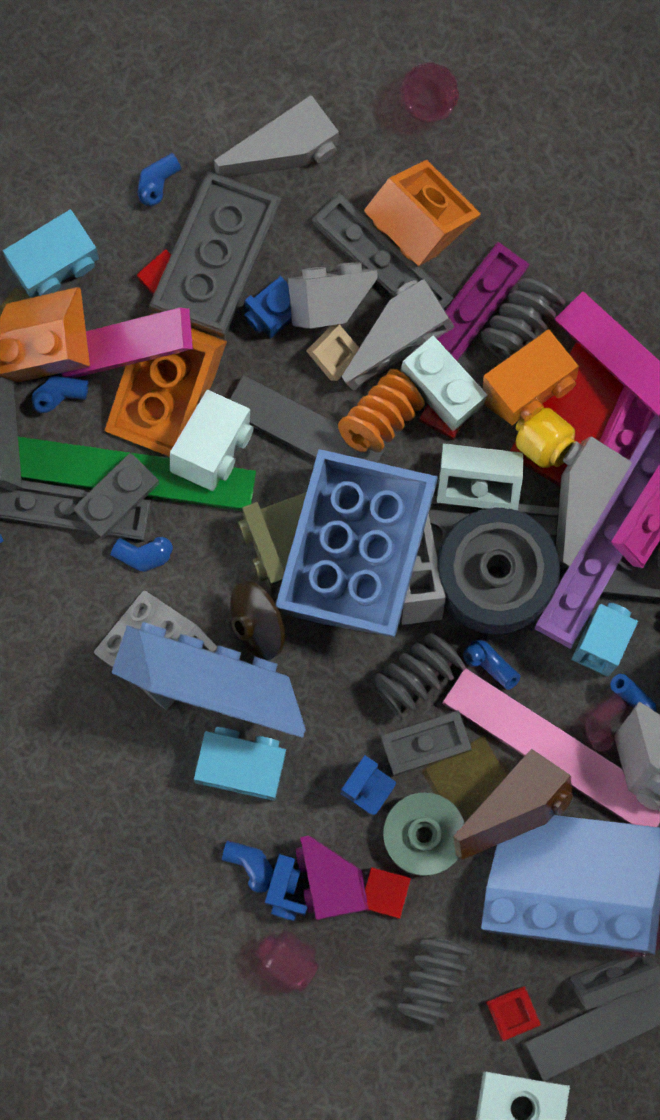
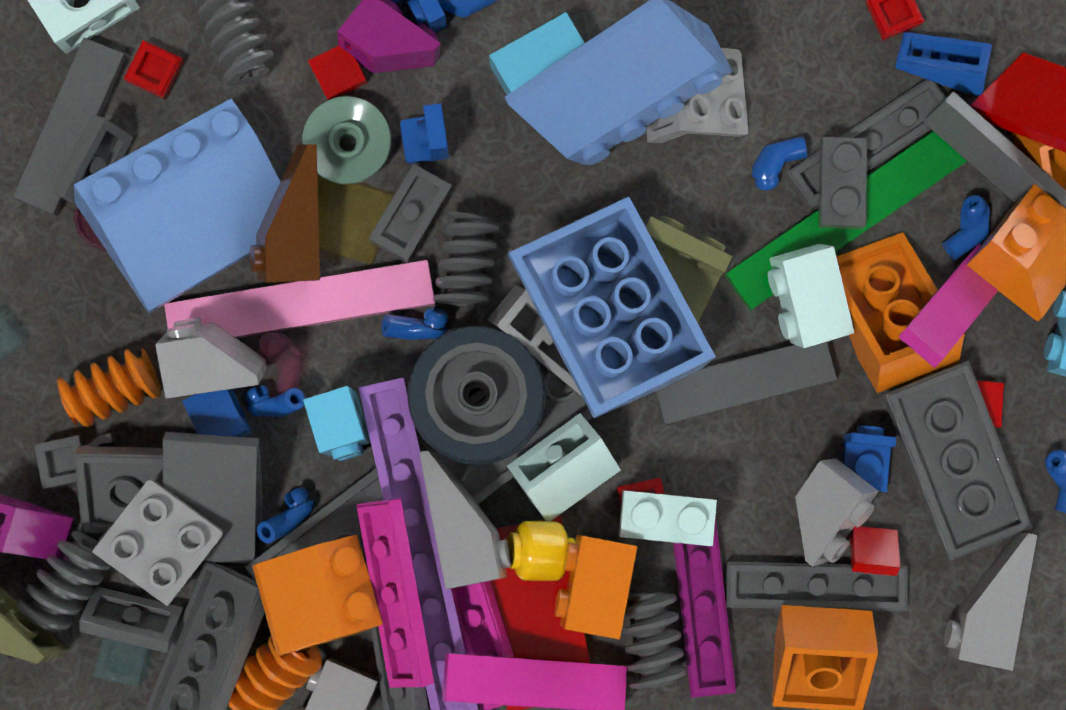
camera: 140 degrees right, 5 degrees up
dark brown dish [230,581,285,660] -> none
tan plate [306,324,359,381] -> none
orange piece [338,369,425,453] -> none
light grey slope [342,279,455,391] -> none
none -> red tile [850,526,900,576]

